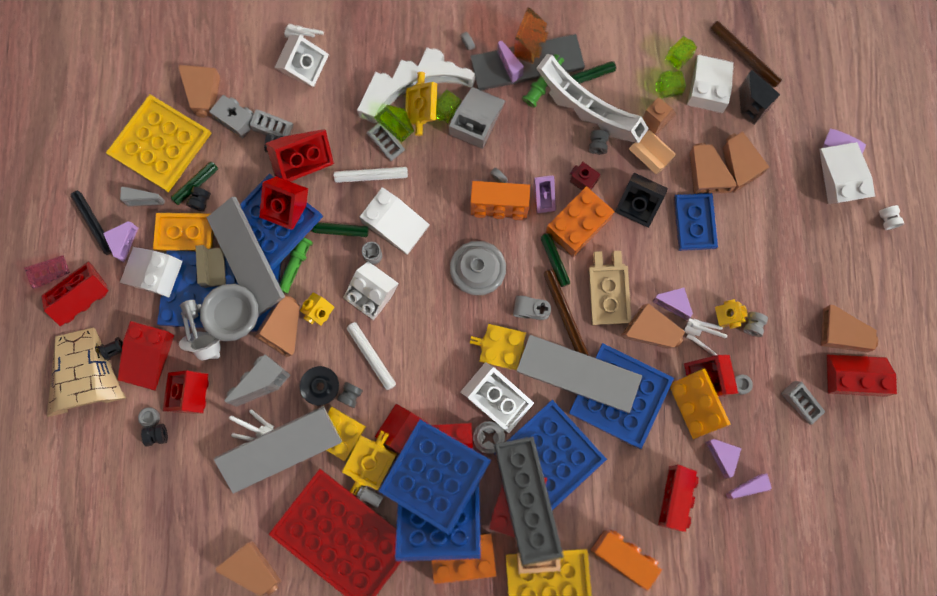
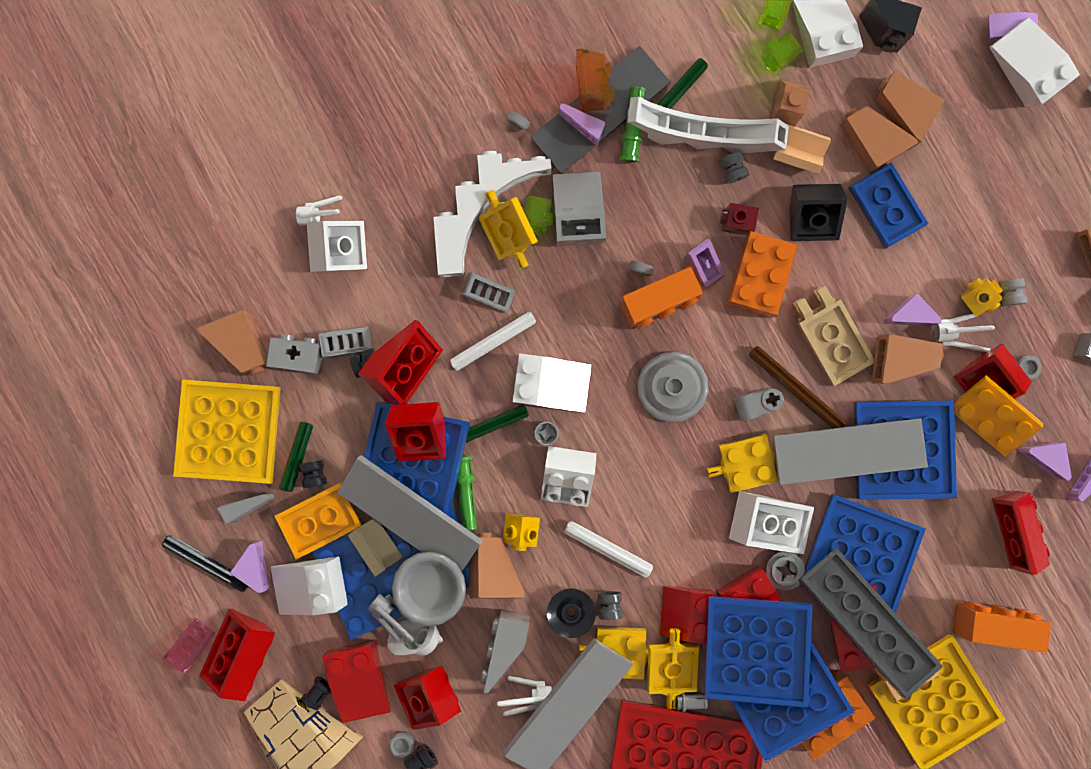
camera: 25 degrees left, 10 degrees up
clear neon green slope [374,105,414,143] -> none
dark green axle [541,233,570,287] -> none

